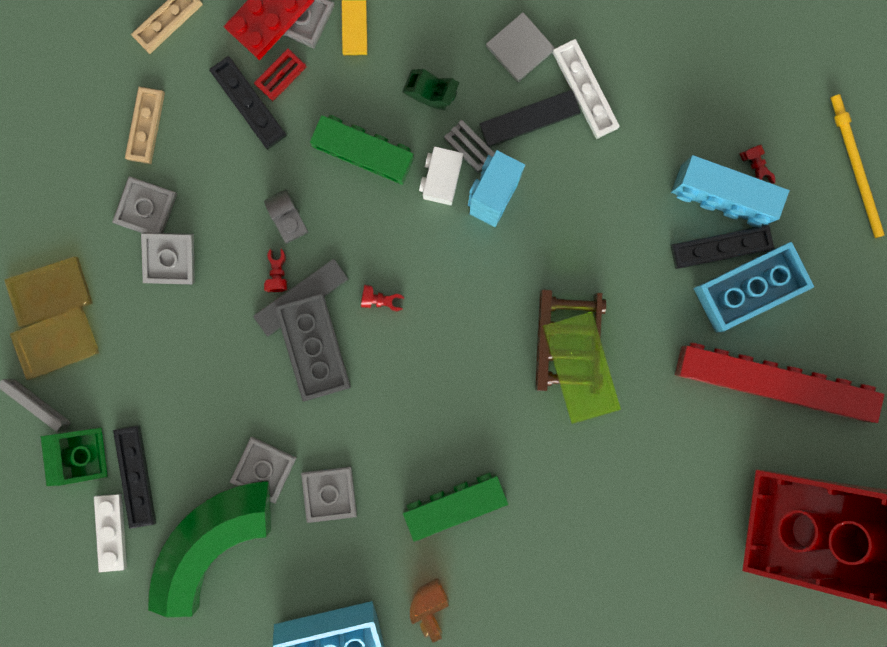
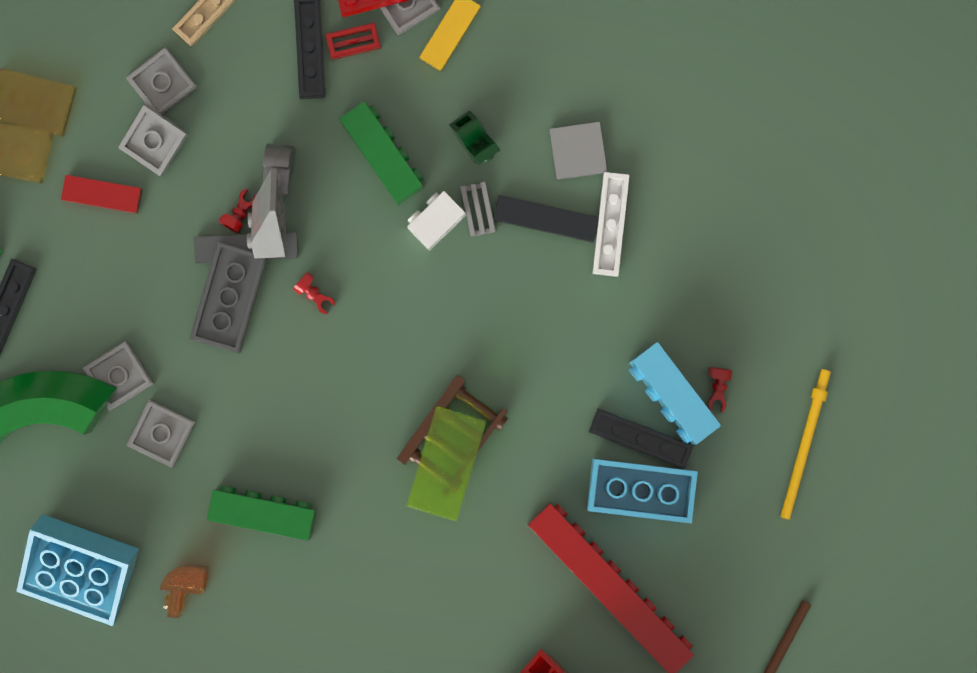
camera: 30 degrees right, 0 degrees up
medium azure brick [468,150,525,228] -> none
none -> red tile [61,175,142,214]
none -> light grey slope [247,168,287,258]

